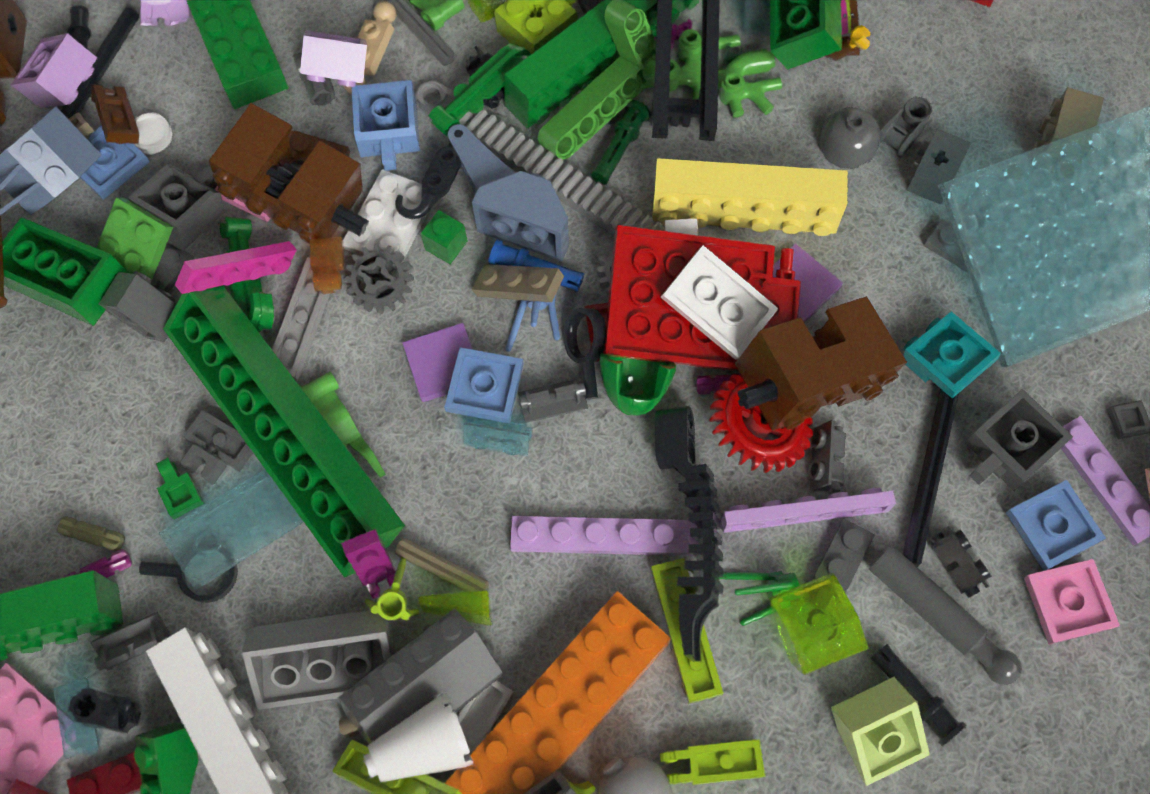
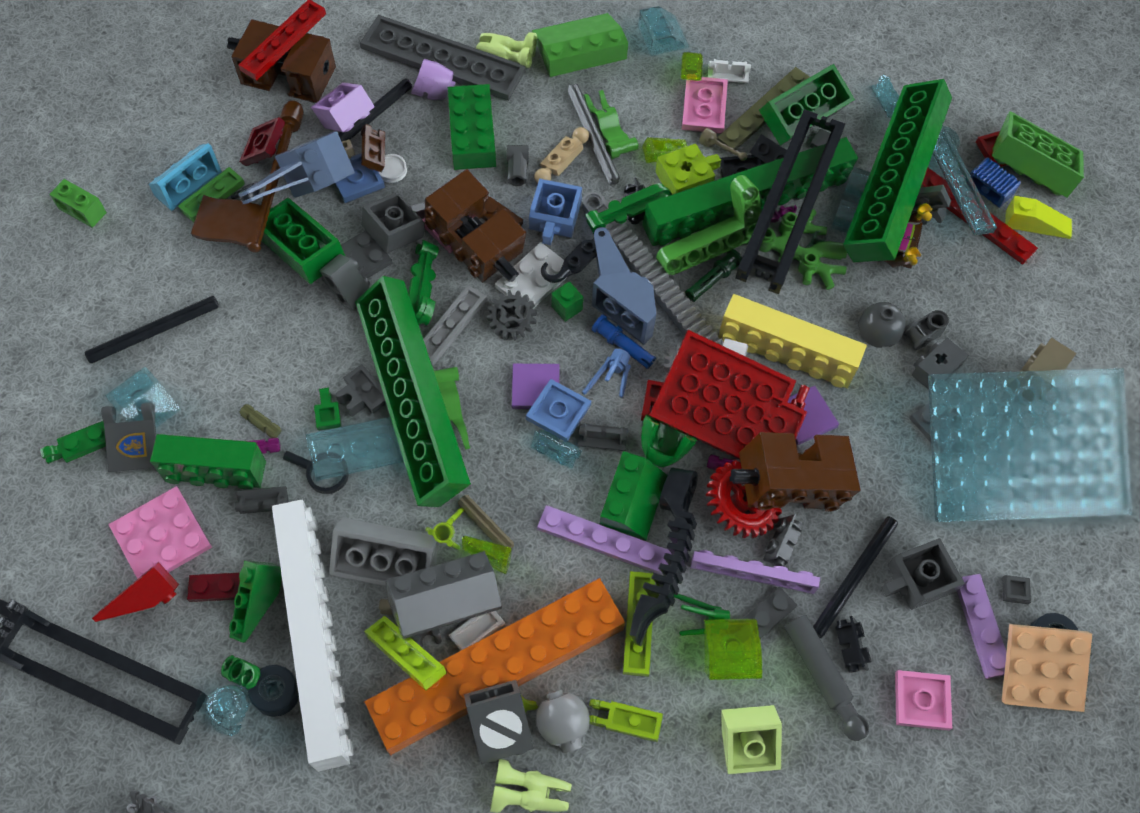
camera: 15 degrees right, 5 degrees down
clear light blue hinge [53,677,101,759] -> none
black axle [67,5,91,50] -> none
black piece [68,688,141,733] -> none
bright green plate [96,197,173,280] -> none
dark pink plate [175,241,297,294] -> none
brick [300,30,367,87] -> none
clear orange plate [310,237,345,294] -> none
magenta hinge [342,529,401,599] -> none
white cone [364,693,473,782] -> none
dark tan plate [471,264,564,302] -> none
black piece [564,308,606,400] -> none
white plate [661,245,778,360] -> none
black pin [870,644,967,747] -> none
teal plate [903,311,1001,398] -> none
medium blue plate [1006,480,1106,571] -> none
none -> green slope [599,451,668,541]

